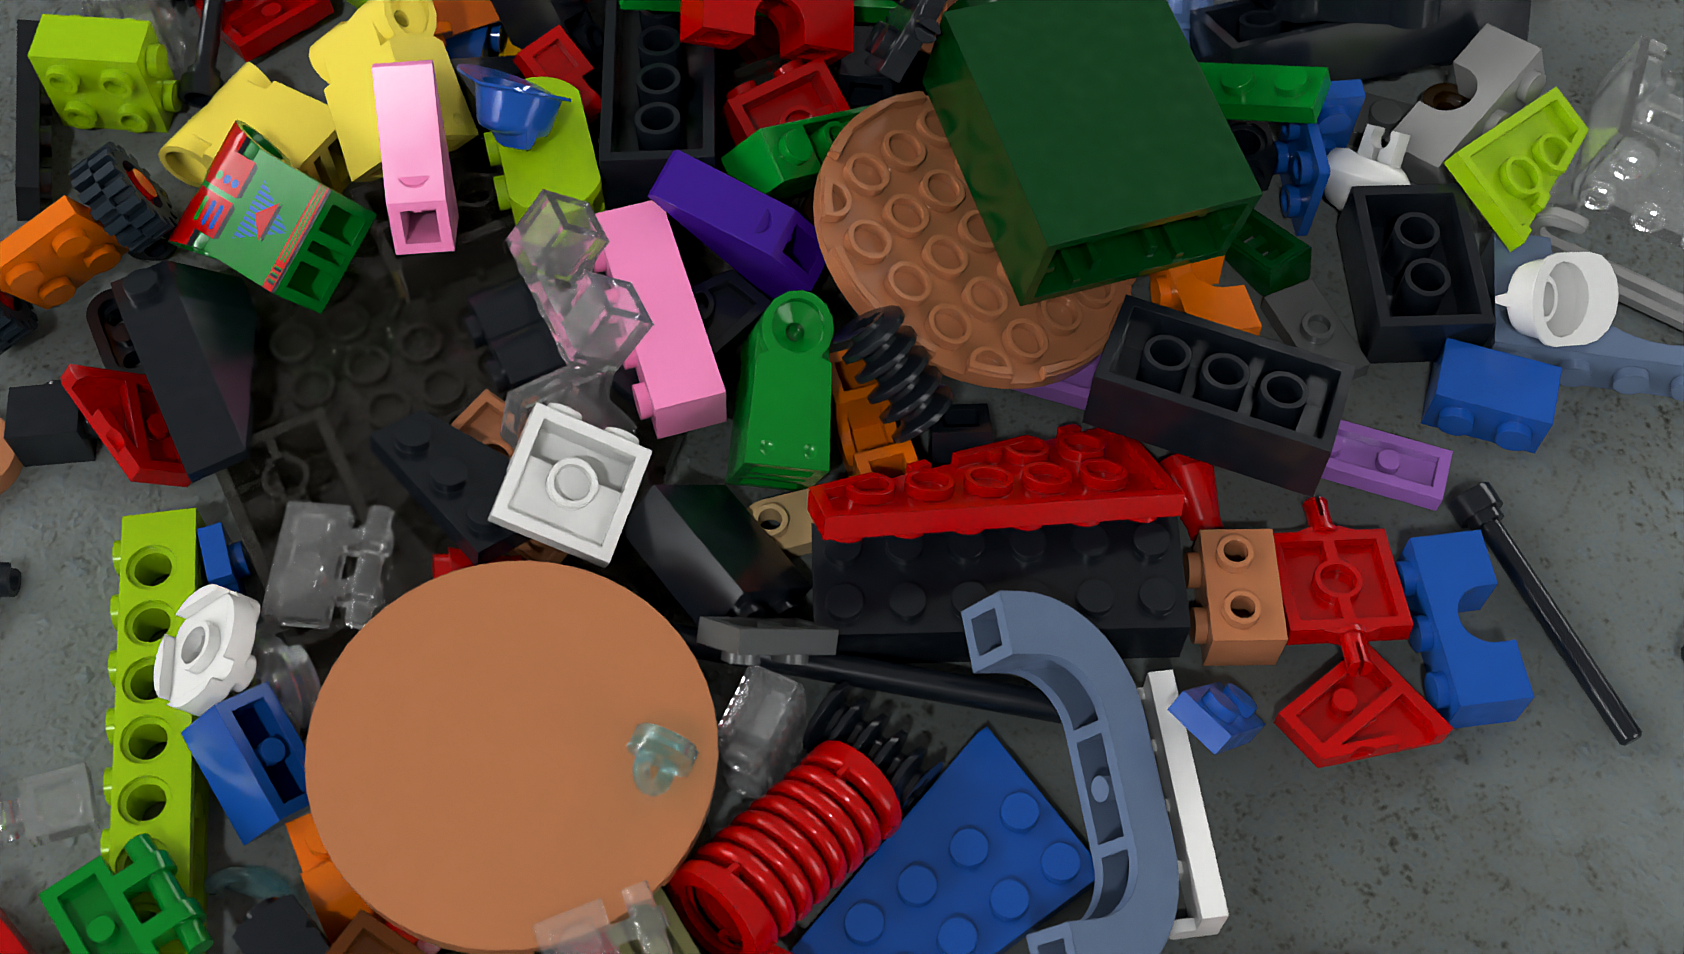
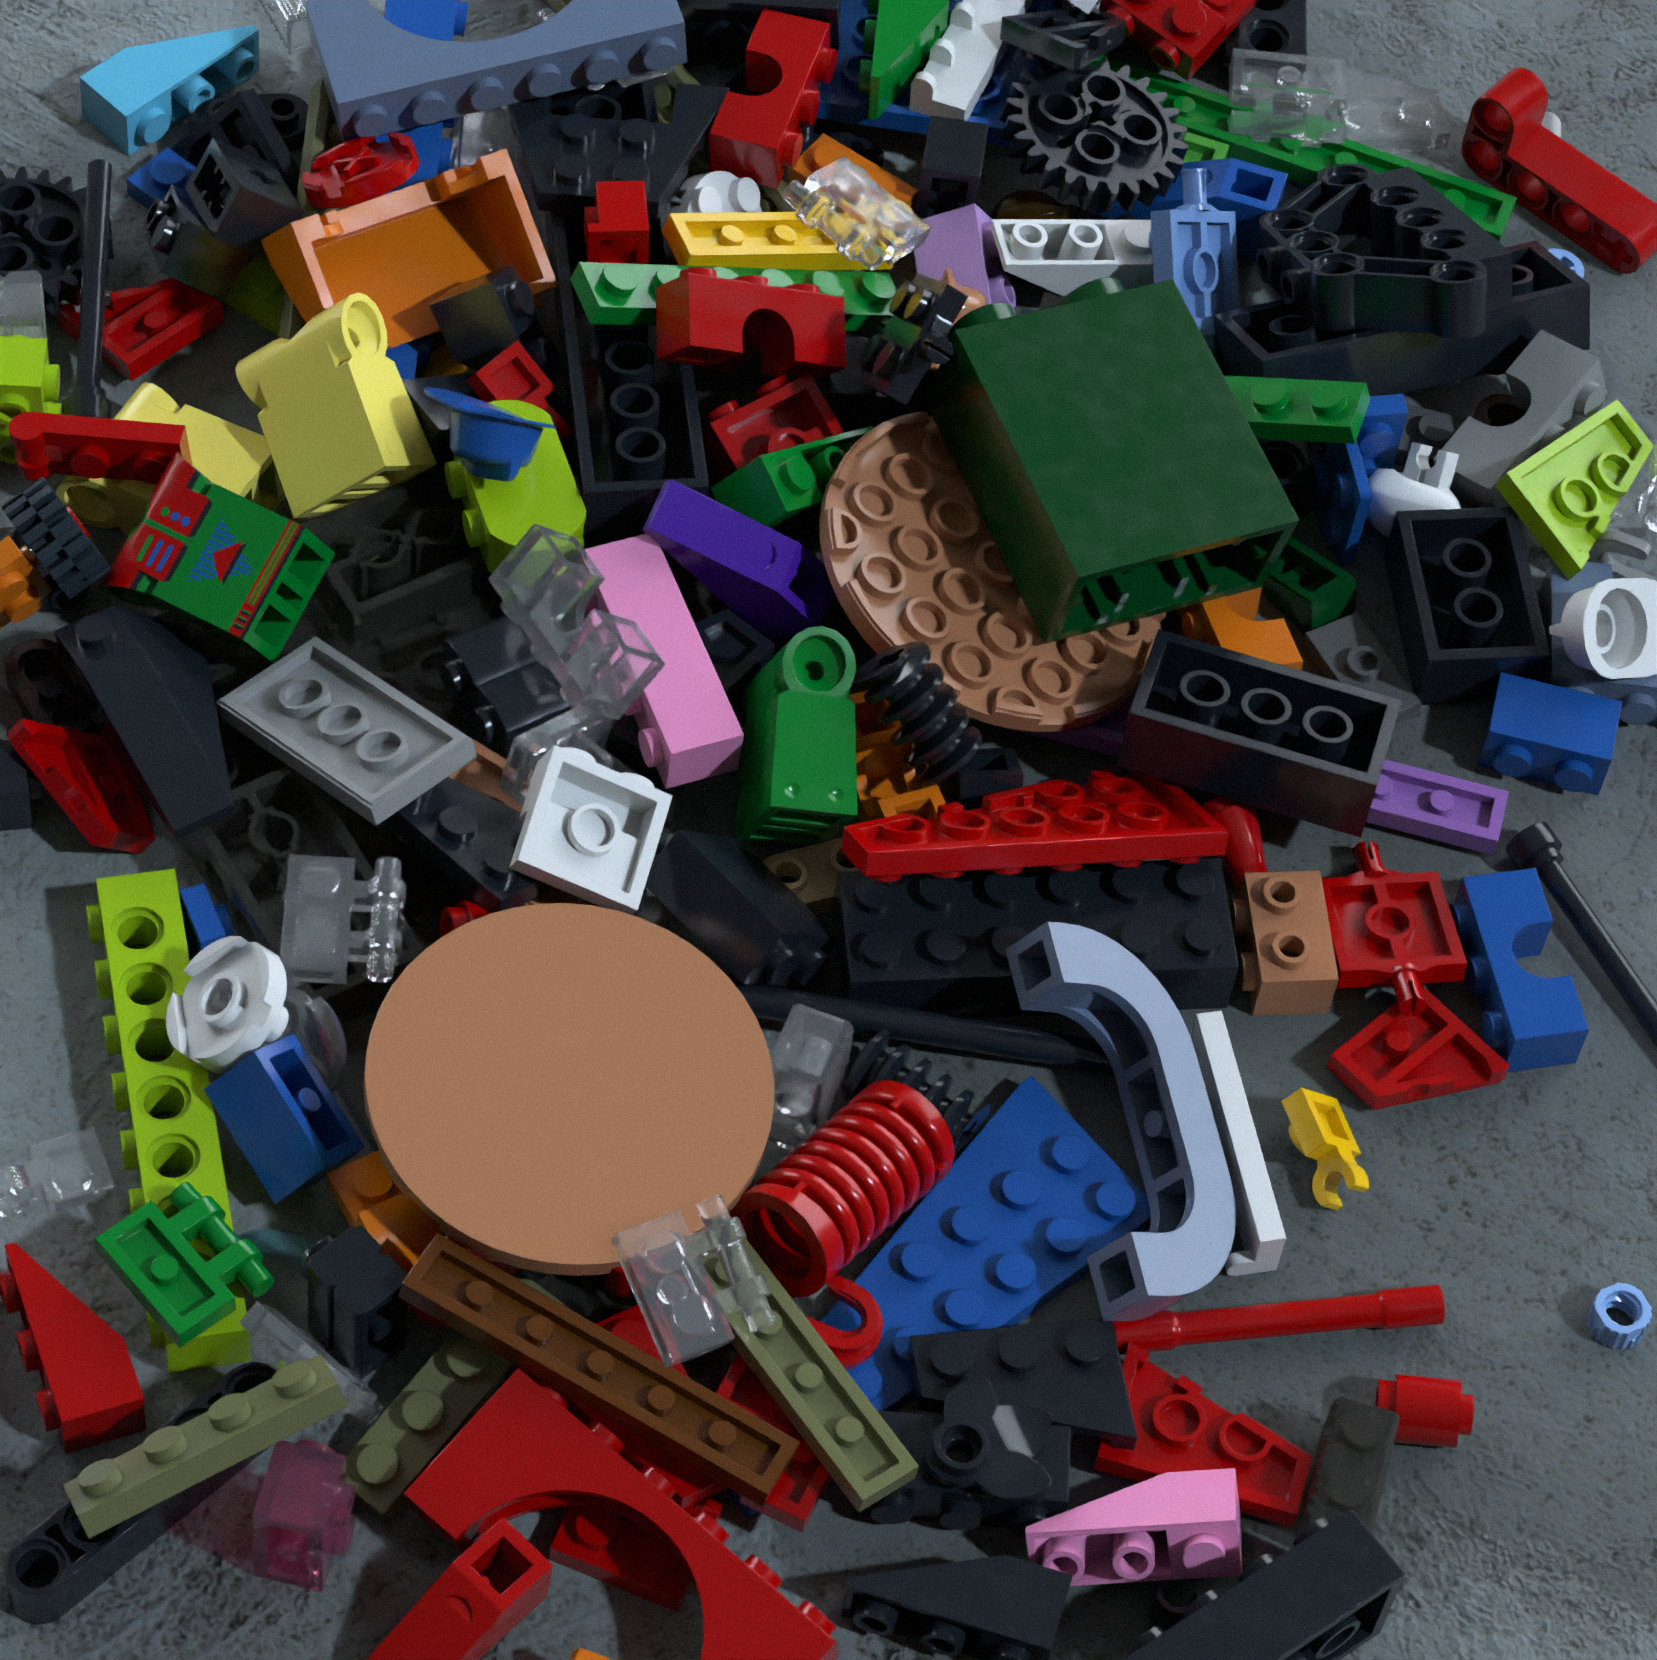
camera: 10 degrees left, 5 degrees down
bright pink slope [372,60,459,255] -> none
clear light blue tile [626,723,699,797] -> none
dark grey plate [696,616,839,665] -> none
blue plate [1167,682,1266,755] -> none
none -> red plate [9,412,192,484]
none -> light grey tile [216,636,477,826]
none -> yellow plate [1281,1087,1369,1210]

